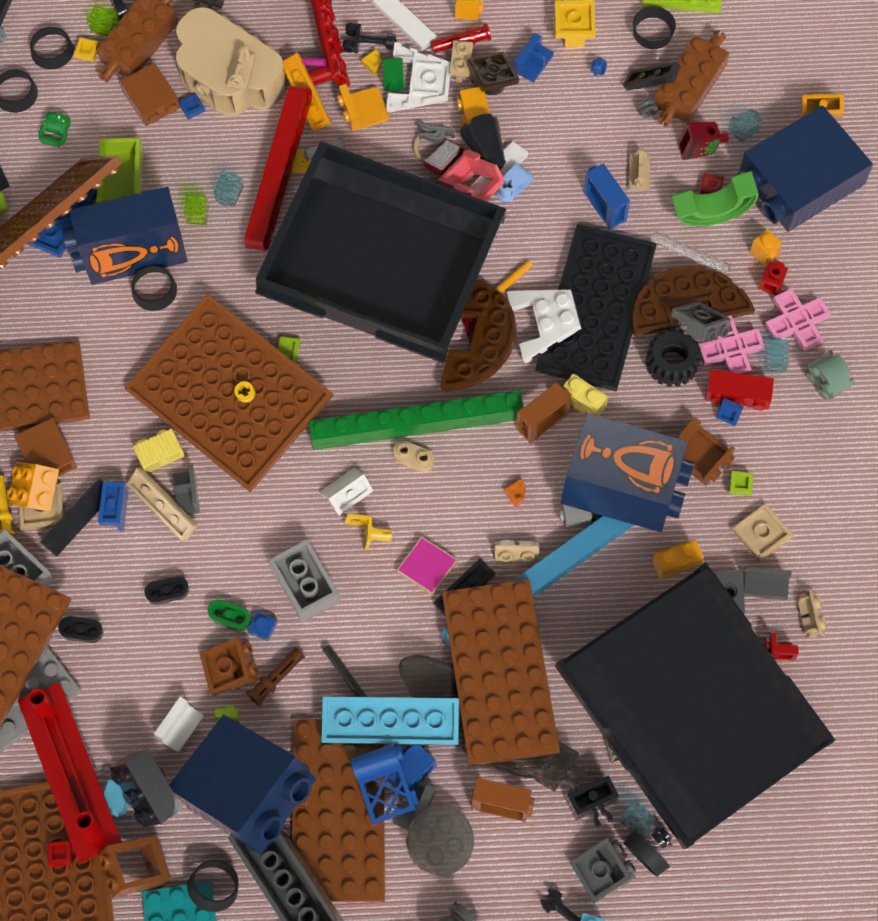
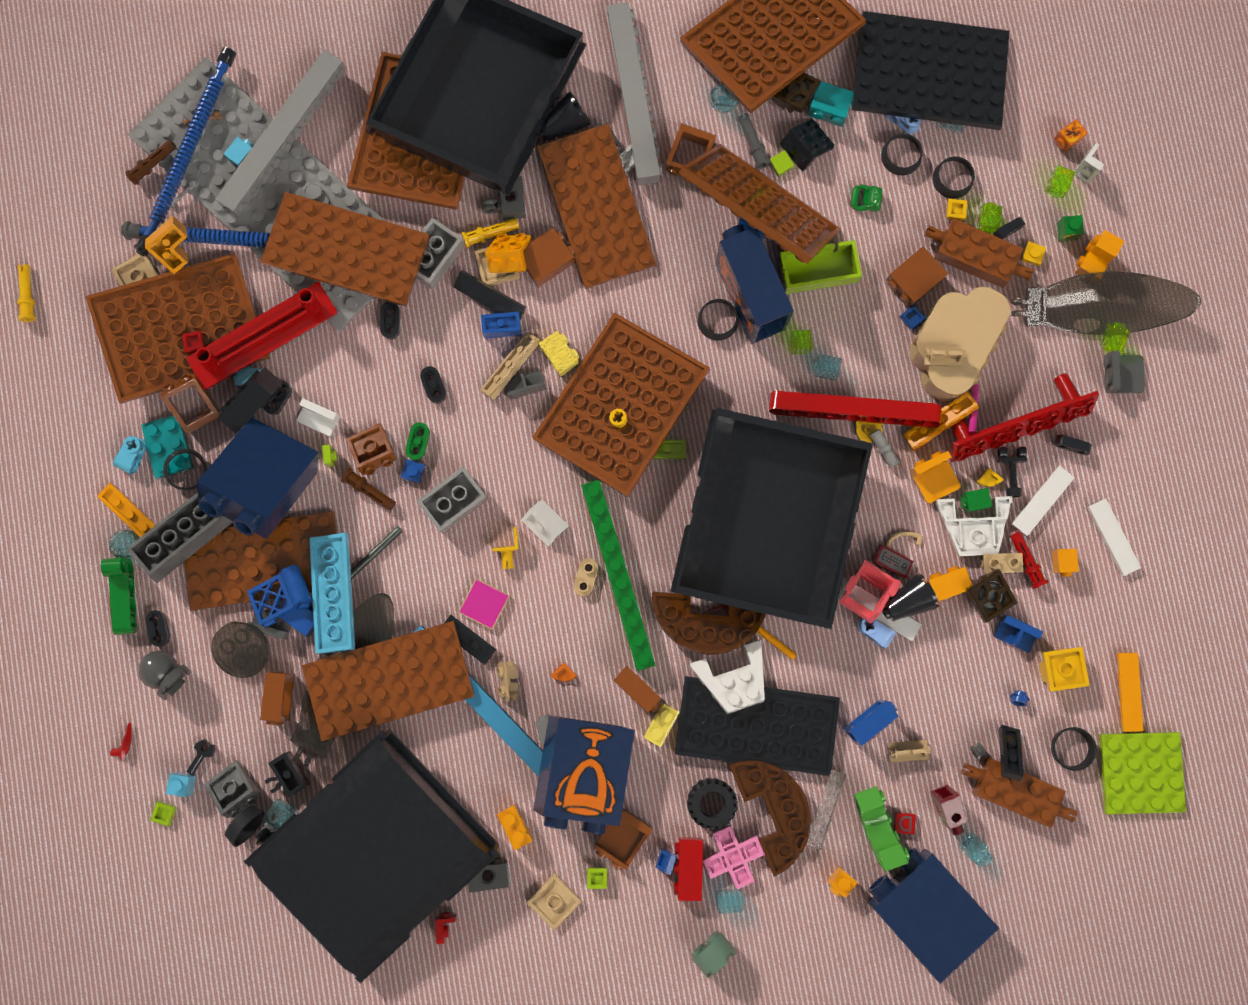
camera: 85 degrees right, 15 degrees up
dark grey piece [415,120,455,143] -> none
dark grey plate [671,301,731,342] -> none
dark grey panel [744,567,792,600] -> none
red brick [759,260,788,296] -> none
bright pink plate [765,289,831,351] -> none
tan hinge [797,590,827,638] -> none
light orange brick [801,93,844,118] -> none

